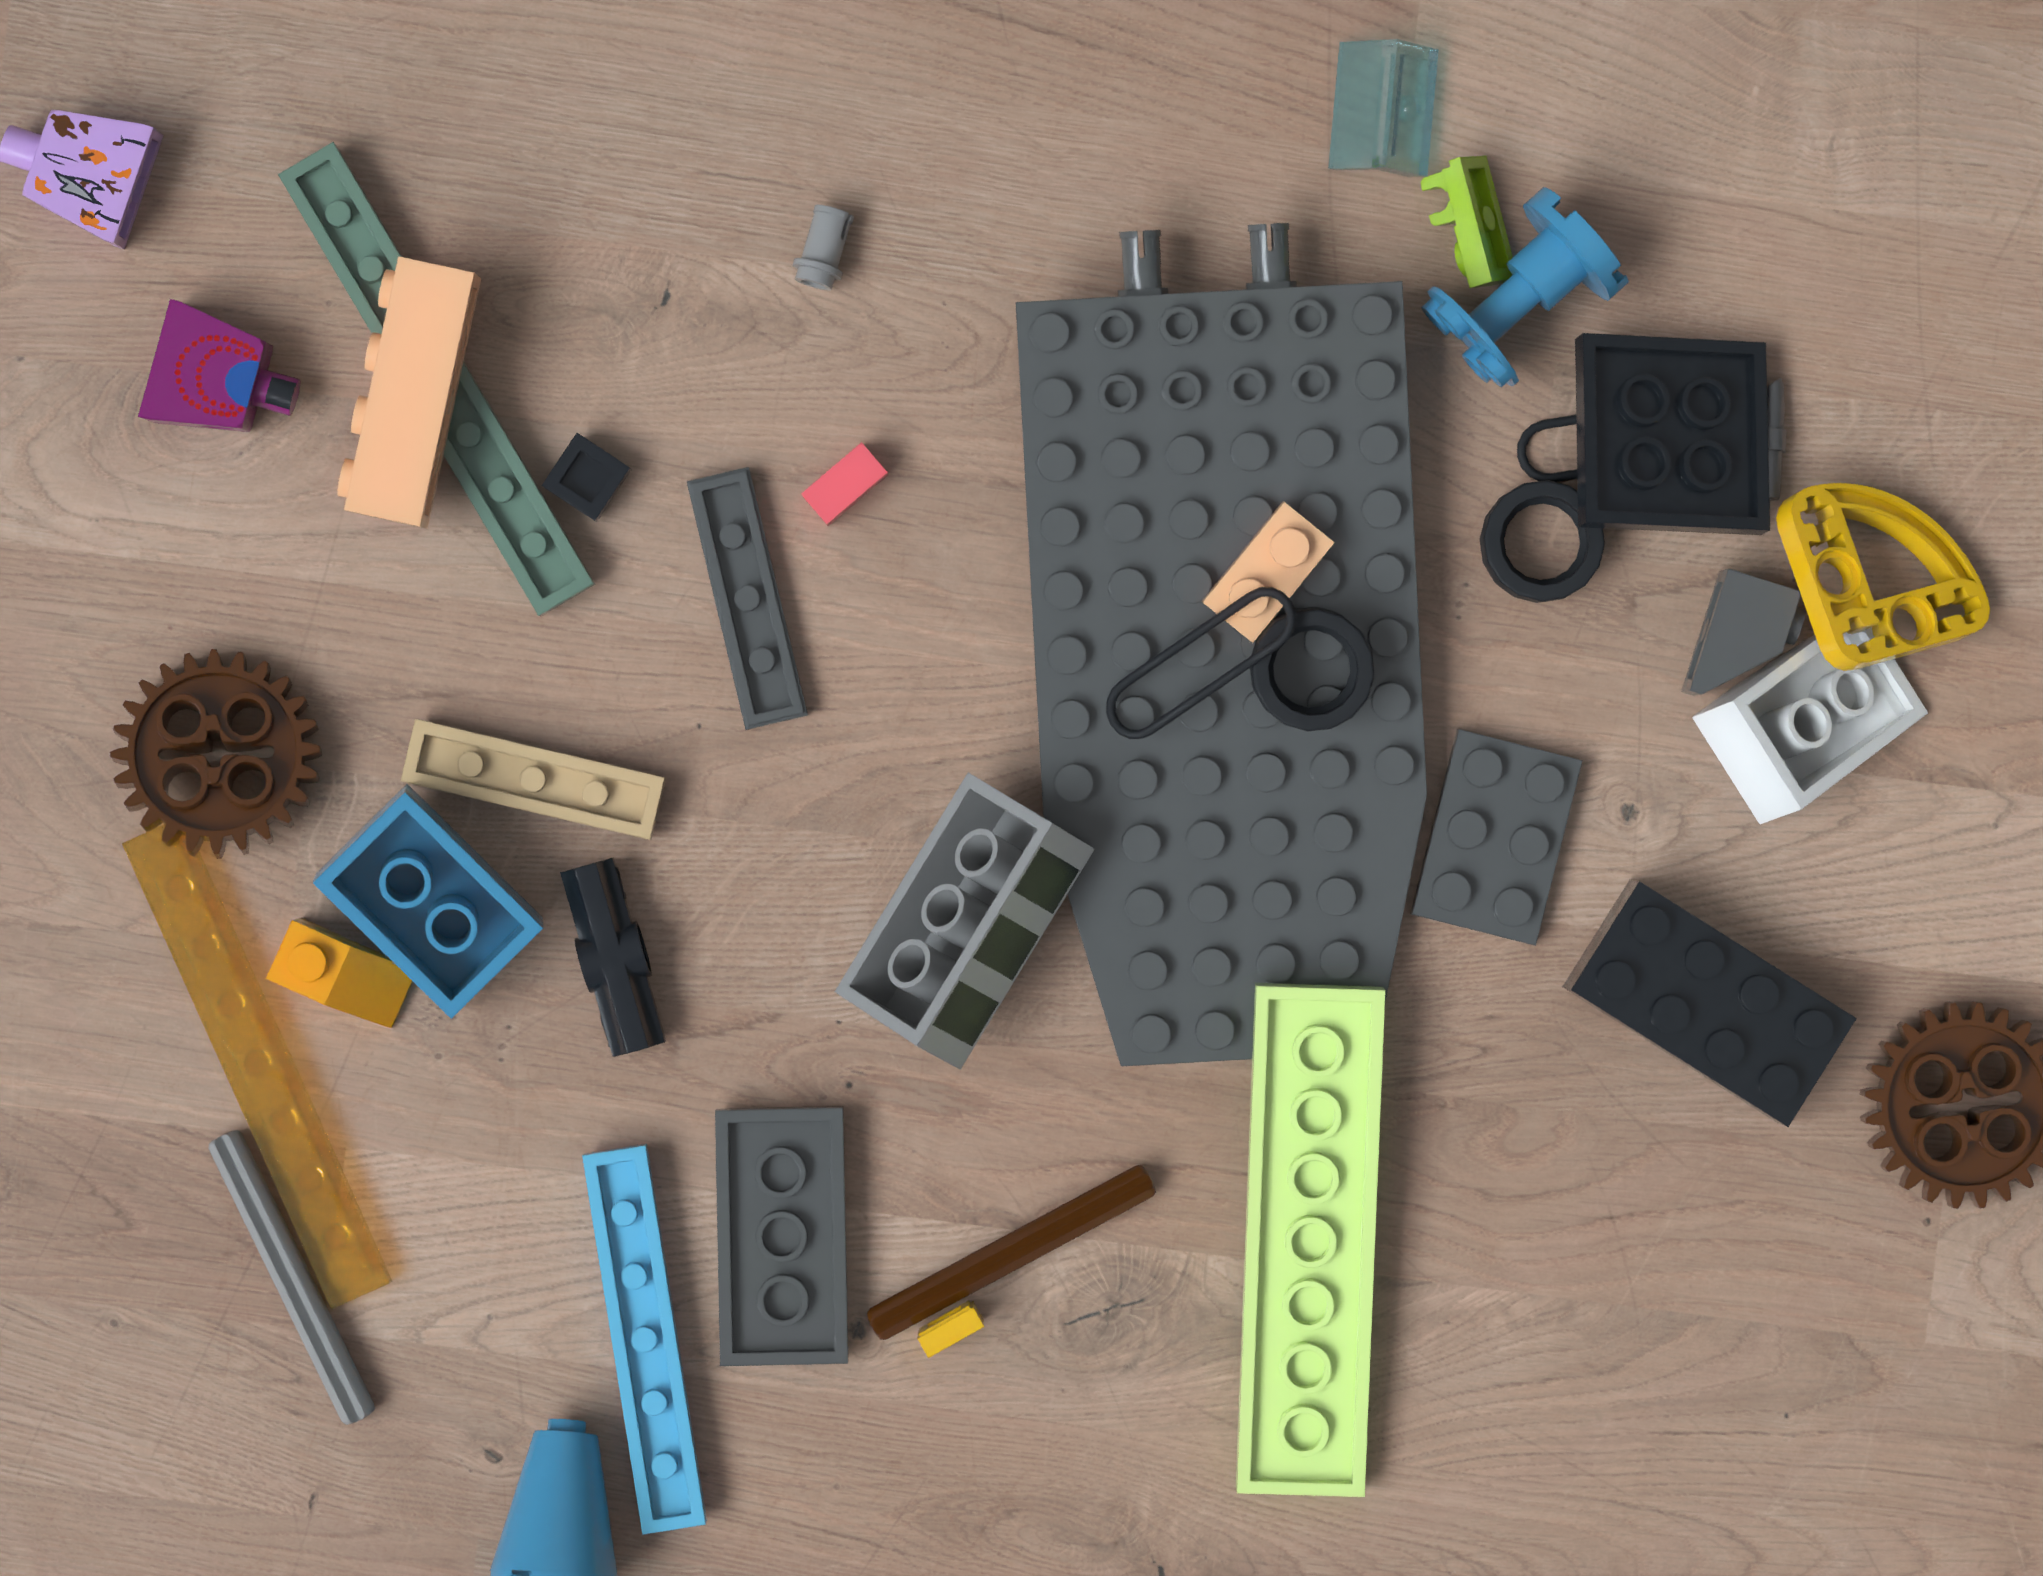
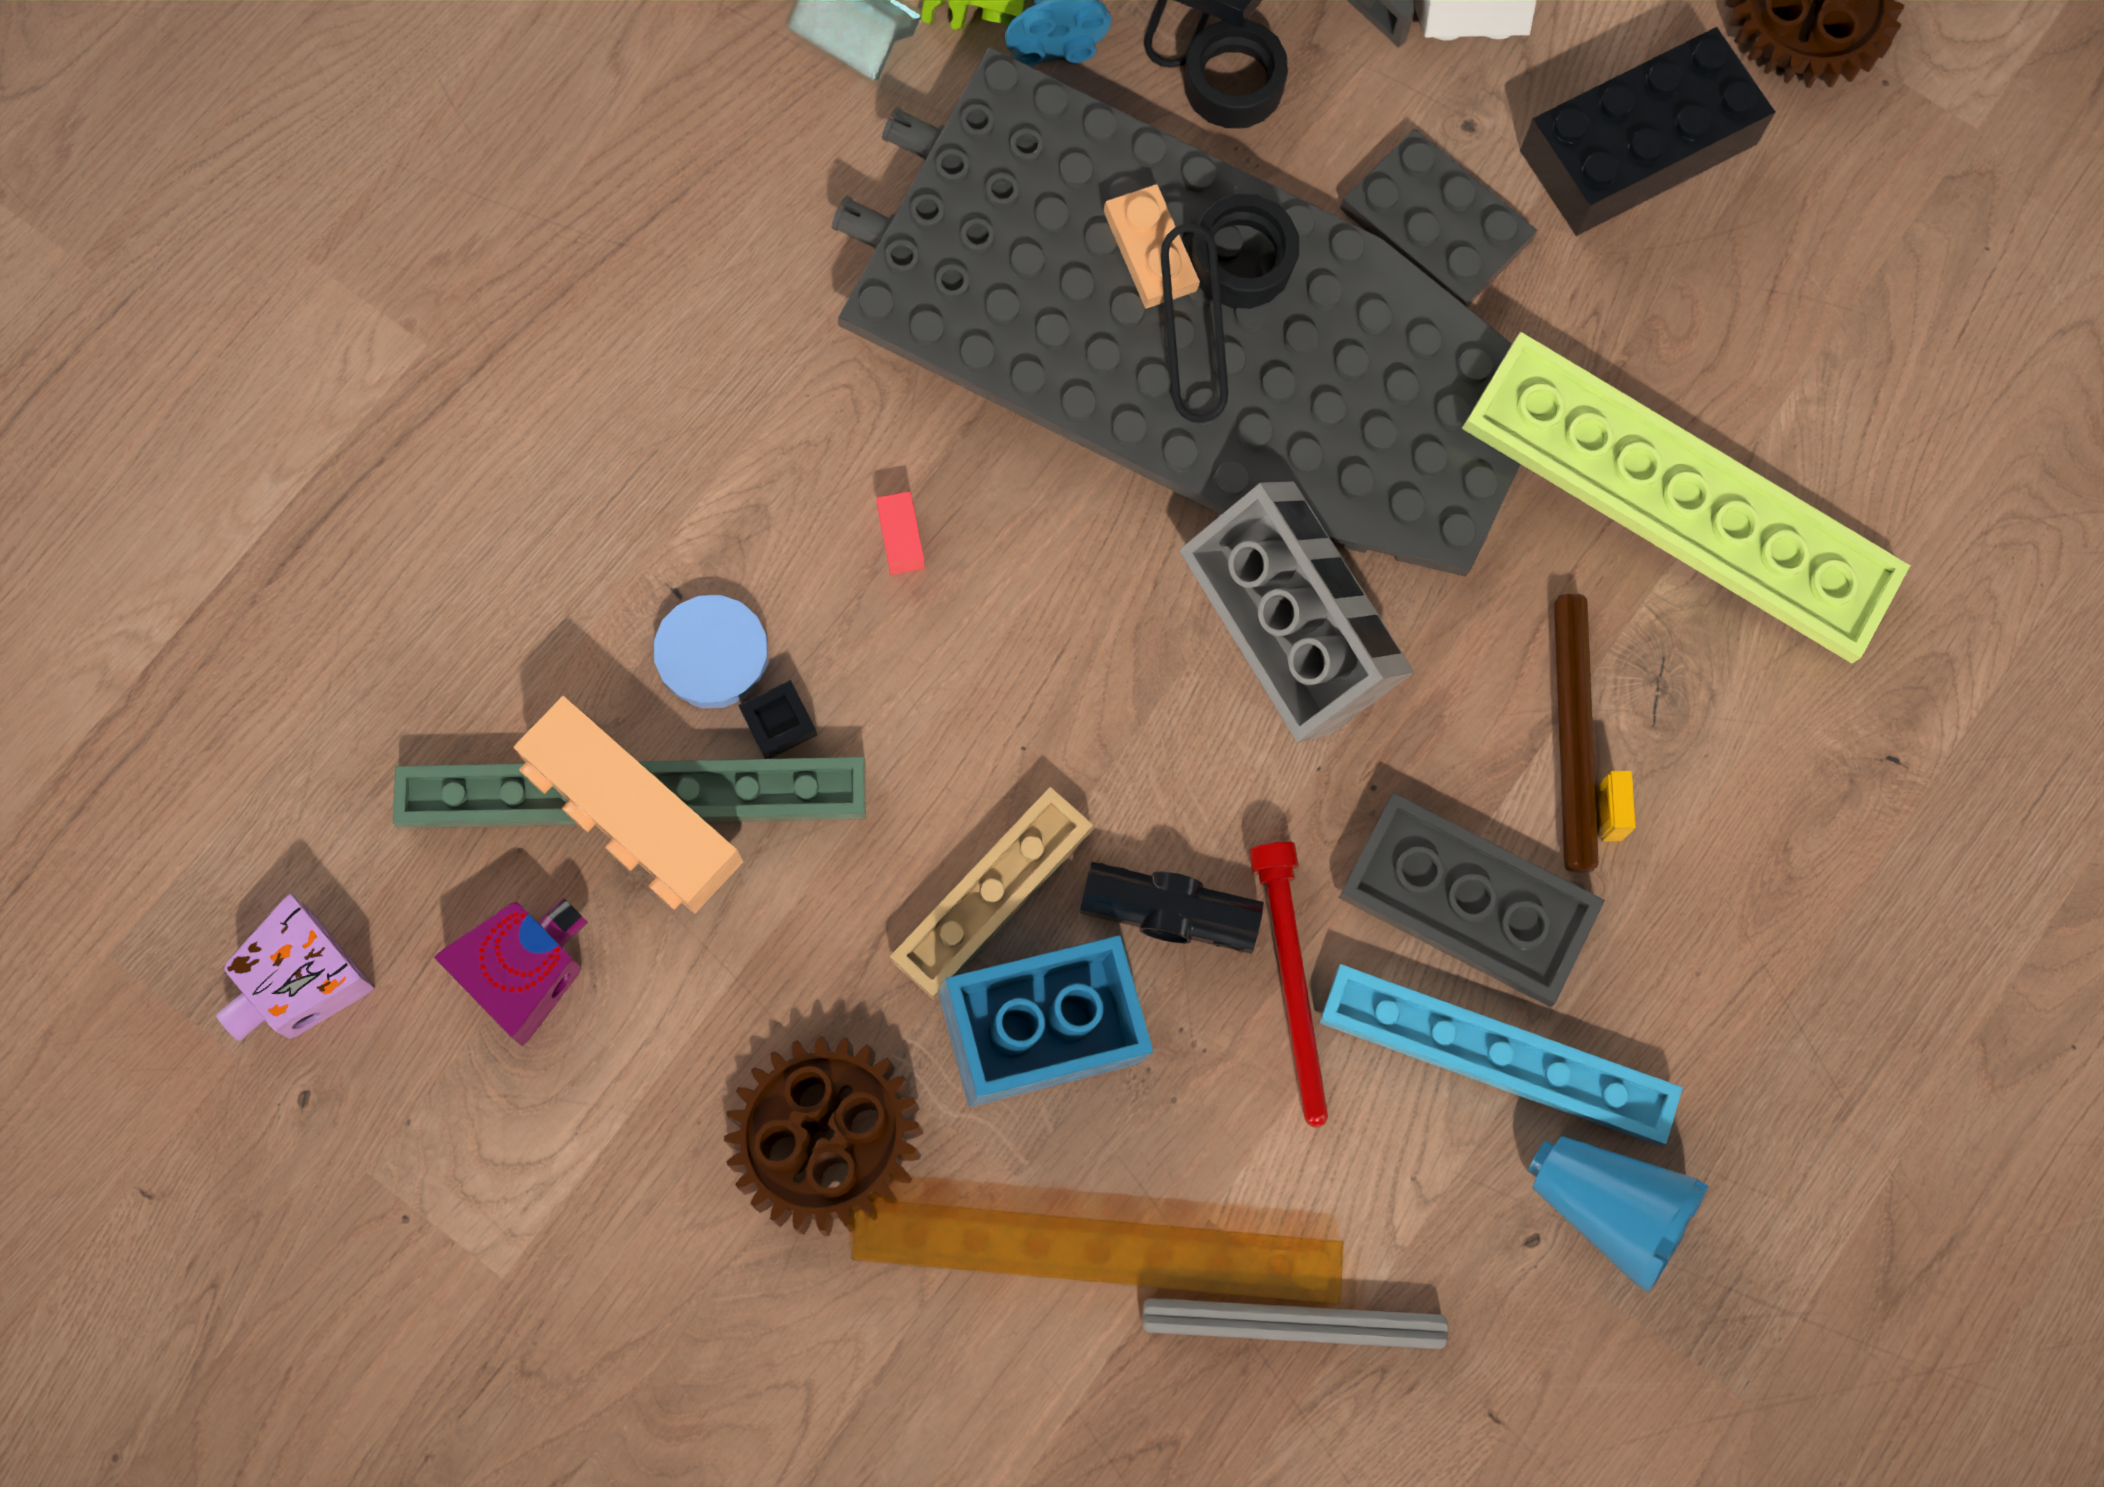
camera: 65 degrees left, 15 degrees down
light orange slope [266,918,413,1028] -> none
dark grey tile [687,467,808,730] -> none
light grey pin [793,205,854,291] -> none
none -> light blue tile [654,595,769,709]
none -> red piece [1249,842,1328,1128]

